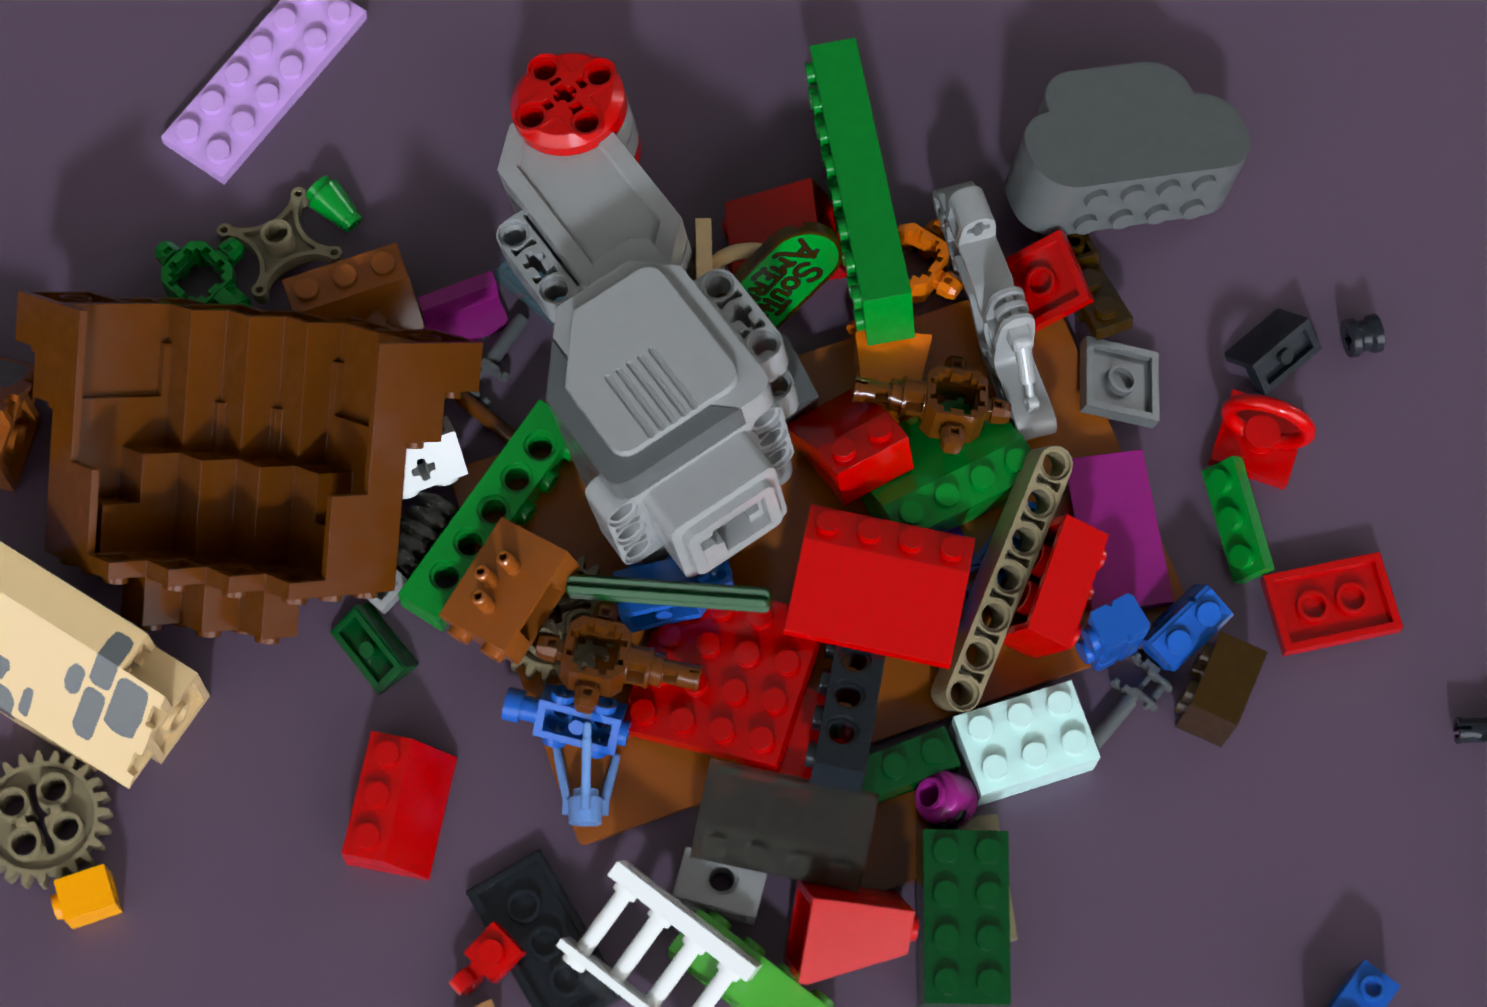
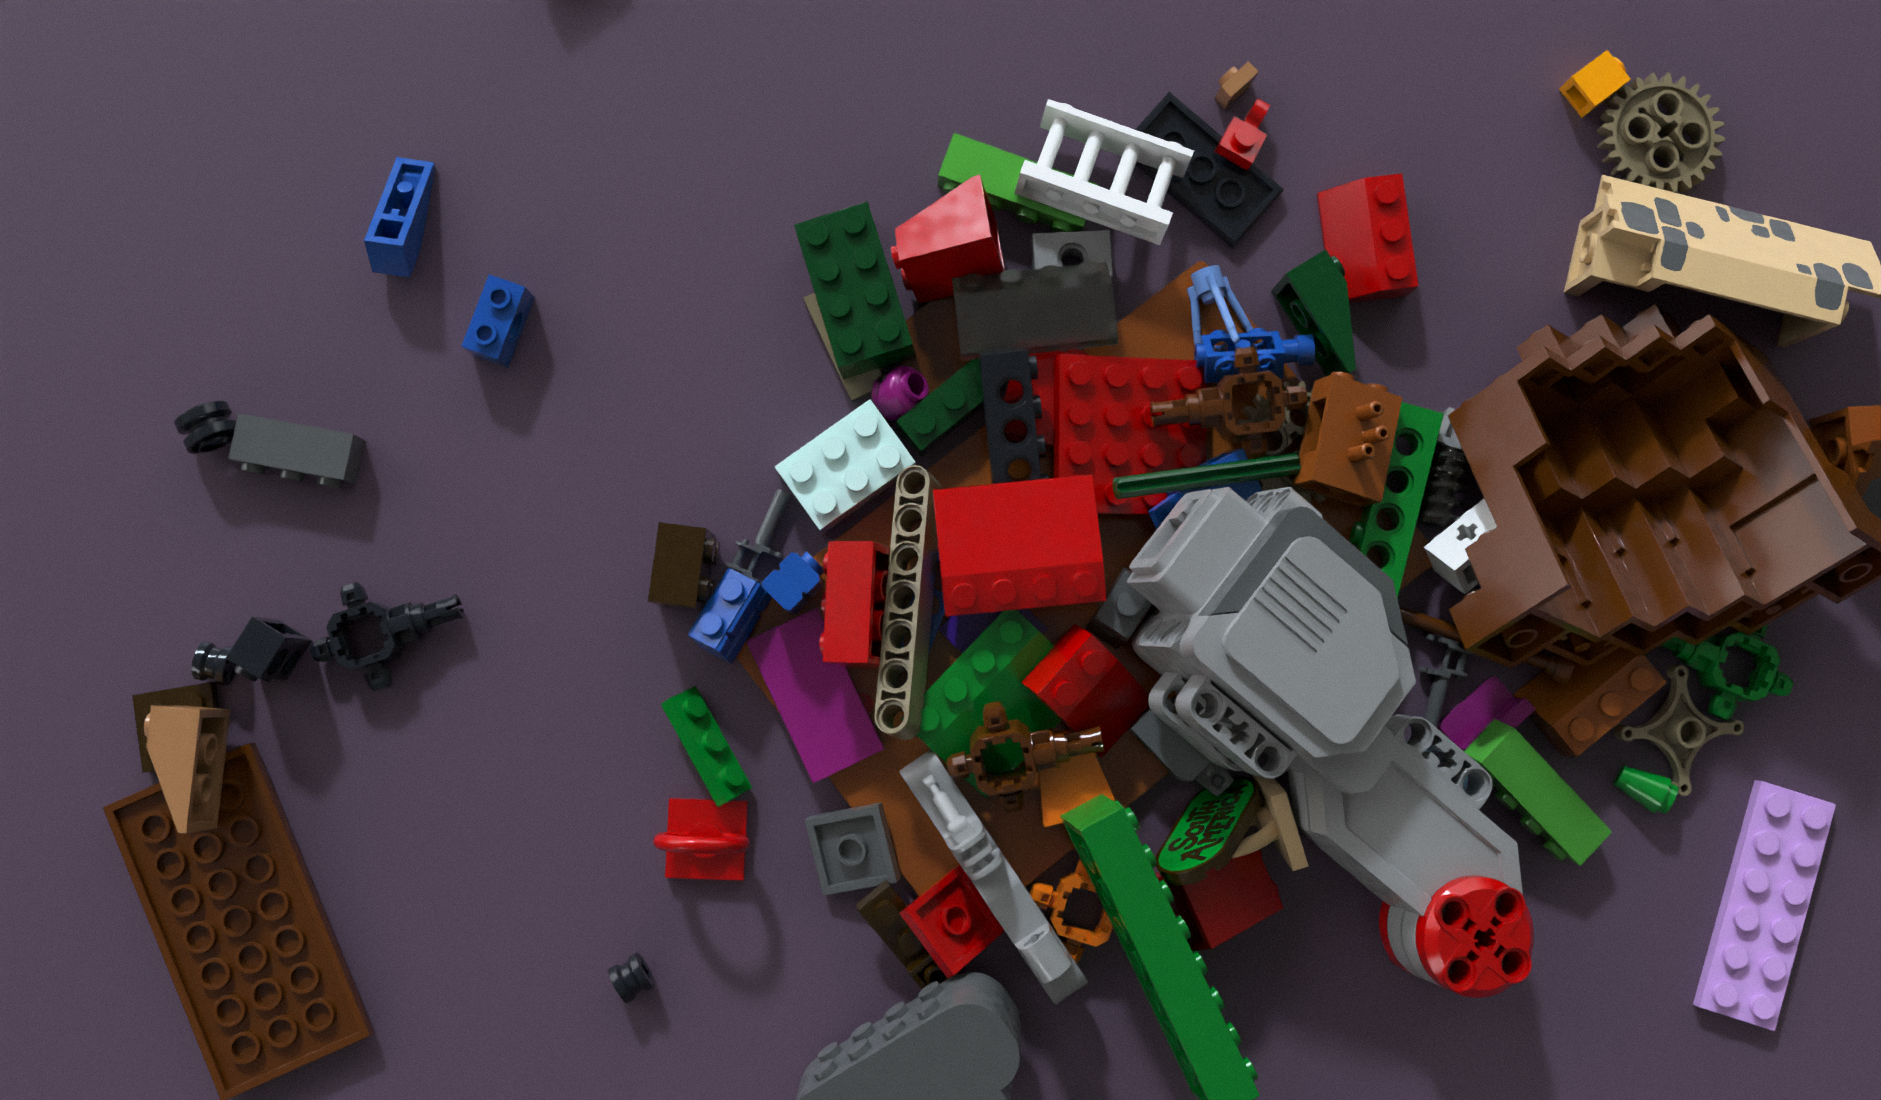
camera: 160 degrees right, 15 degrees up
dark green slope [330,604,419,694] -> none
black panel [1224,309,1322,396] -> none
red plate [1260,552,1404,657] -> none
none -> dark grey torso [1084,567,1152,650]
none -> dark green slope [1271,249,1356,377]
none -> bright green brick [1464,719,1612,866]

